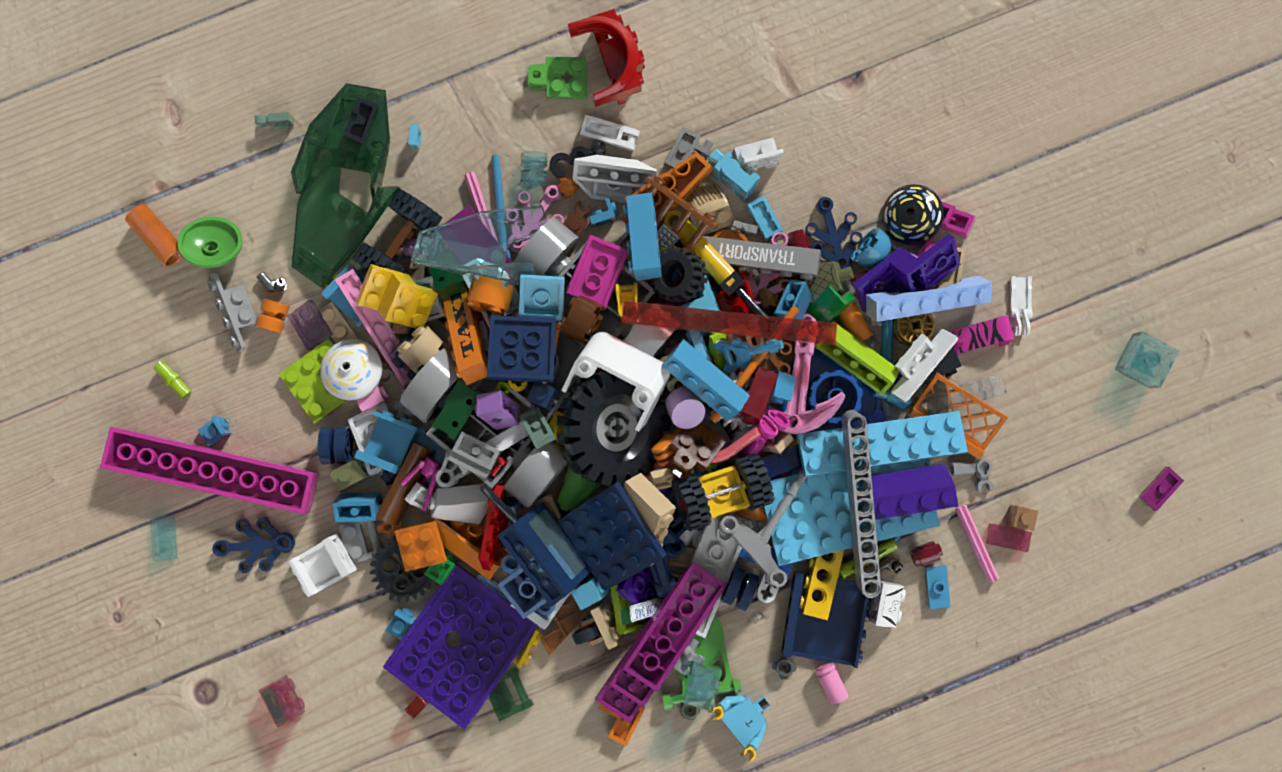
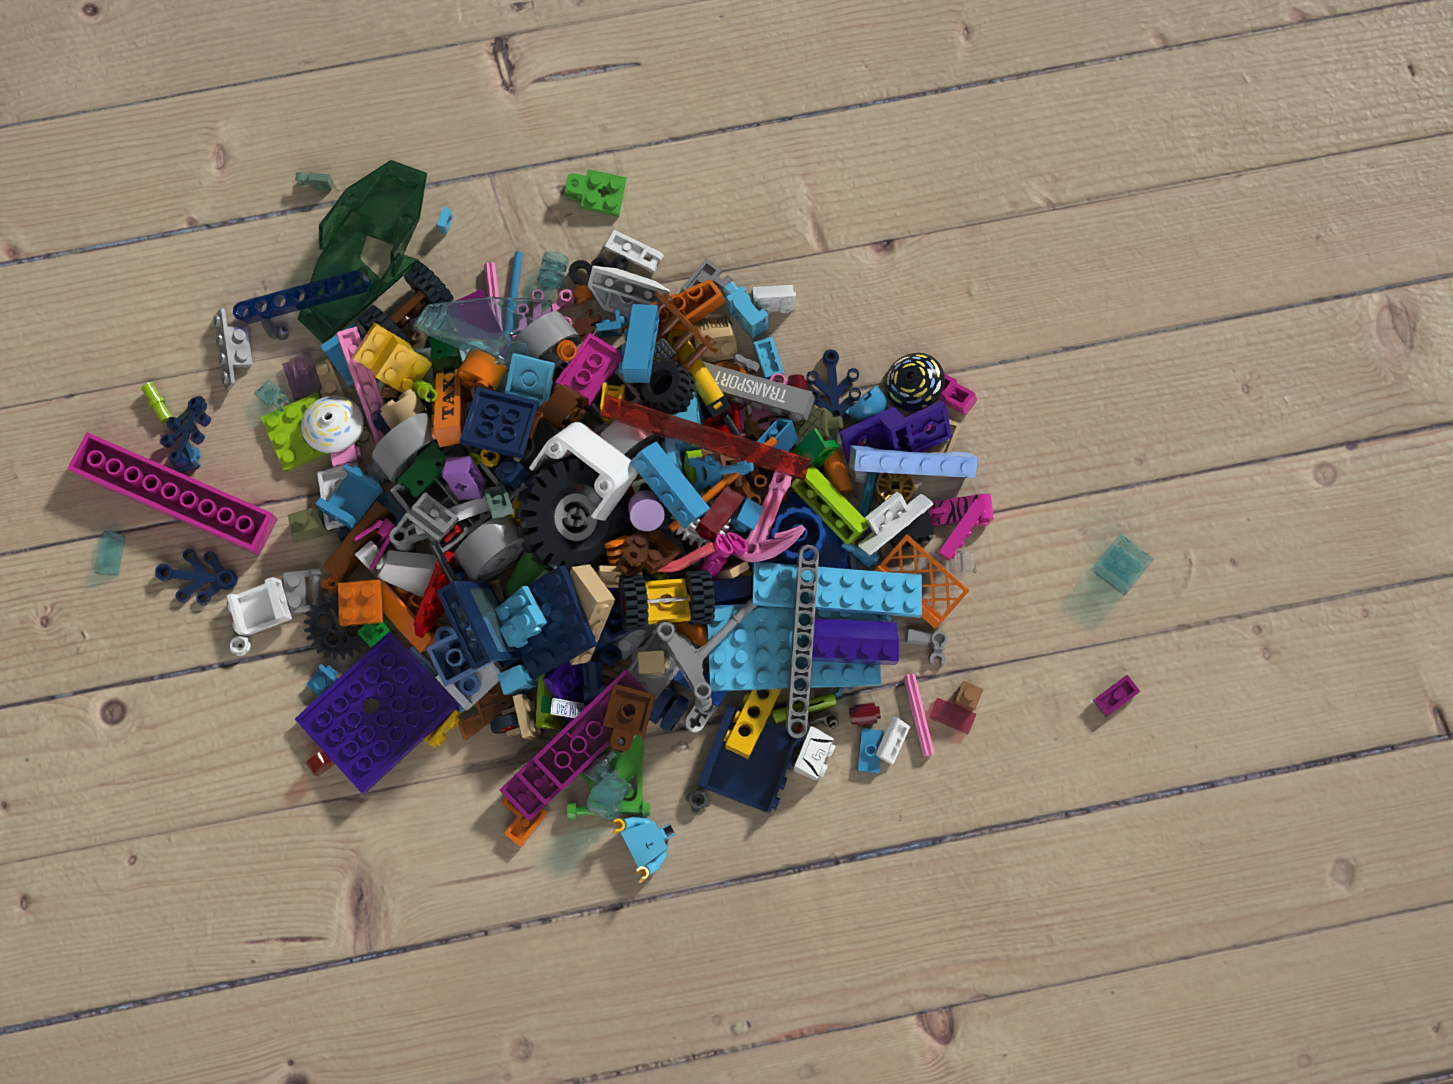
camera: 15 degrees right, 10 degrees down
orange piece [125,204,183,266] -> none
bright green dish [177,217,243,268] -> none
orange wheel [255,298,290,334] -> none
clear pink slope [258,675,305,728] -> none
dark blue wheel [318,426,353,465] -> none
dark azure brick [332,492,382,522] -> none
black brick [342,97,378,145] -> none
clear green plate [489,666,534,721] -> none
red piece [568,8,645,107] -> none
dark tan plate [680,700,700,720] -> none
bright pink piece [815,663,849,705] -> none
clear smoke plate [926,392,949,415] -> none
white arm [1010,276,1033,336] -> none
none -> dark blue plant [160,396,211,469]
none -> white plate [230,635,251,656]
none -> clear blue beam [233,270,371,324]
none -> clear light blue plate [254,379,291,412]
none -> lime pin [413,380,437,402]
none -> medium azure plate [495,586,548,648]
none -> orange plate [556,340,577,361]
none -> reddish brown plate [602,684,655,753]
none -> tan brick [638,650,669,676]
none -> white plate [875,717,910,765]
none -> dark pink piece [938,499,986,561]

